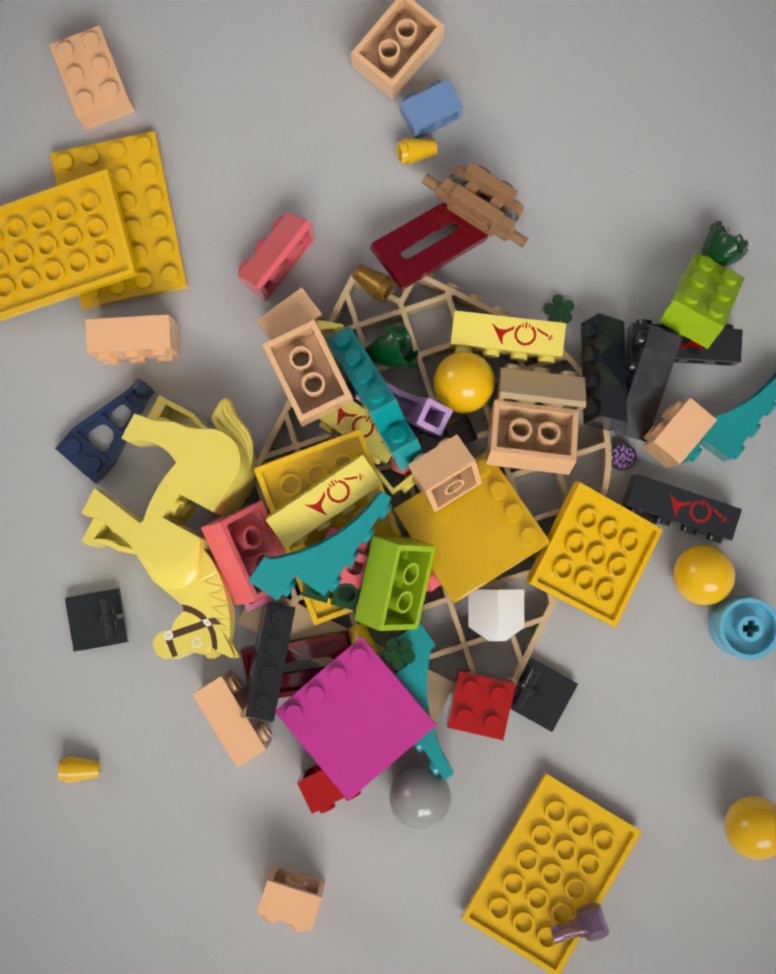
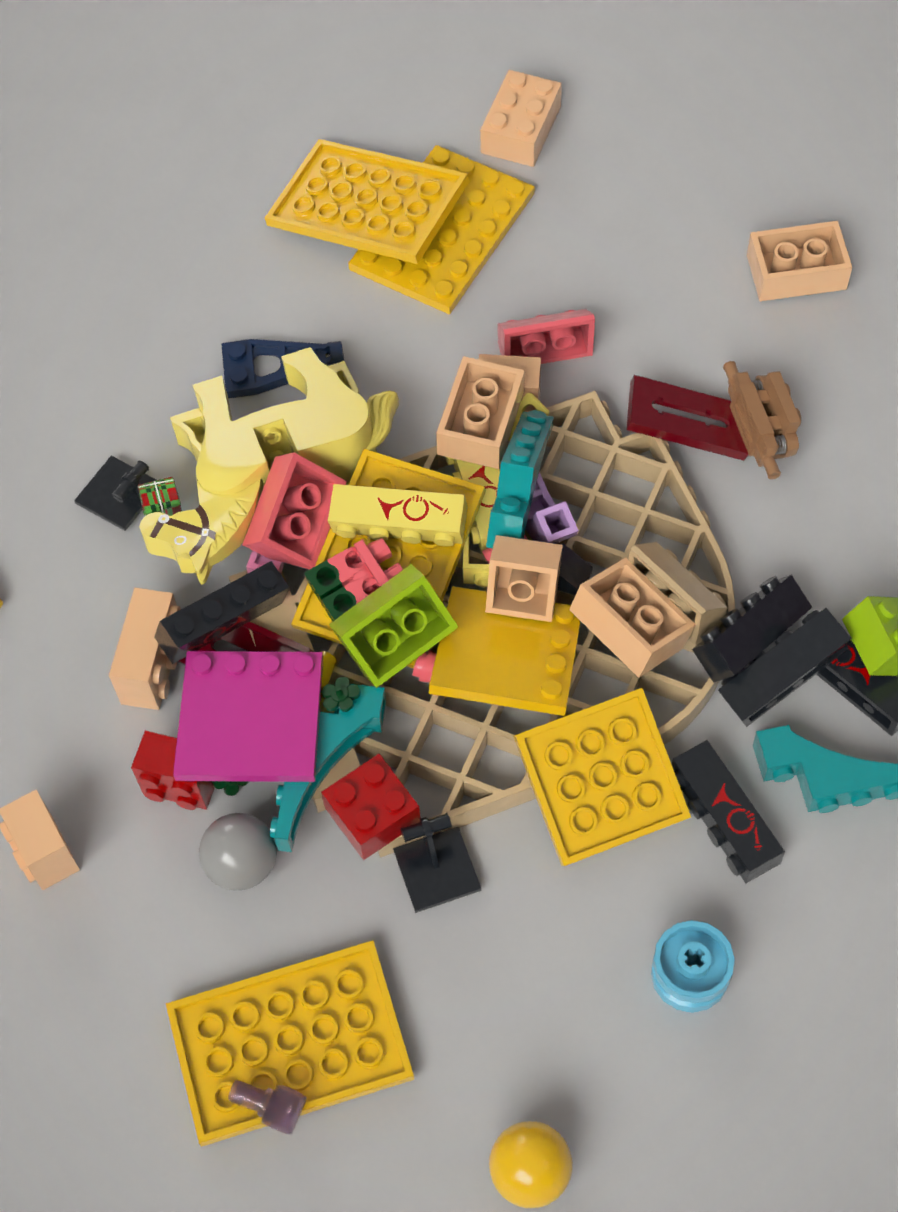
camera: 40 degrees right, 25 degrees down
light nougat brick [85,314,181,366] -> none
teal arch [248,490,392,601] -> none
pearl gold cone [352,265,395,301] -> none
dark green hat [364,322,419,369] -> none
yellow cone [396,138,438,165] -> none
medium blue brick [400,79,463,139] -> none
yellow piece [433,352,495,413] -> none
light yellow brick [450,311,566,364] -> none
white slope [468,589,524,641] -> none
dark green plant [543,294,574,324] -> none
black tile [611,443,637,471] -> none
light nougat brick [642,398,717,468] -> none
yellow piece [673,545,735,605] -> none
none -> piece [138,477,182,516]

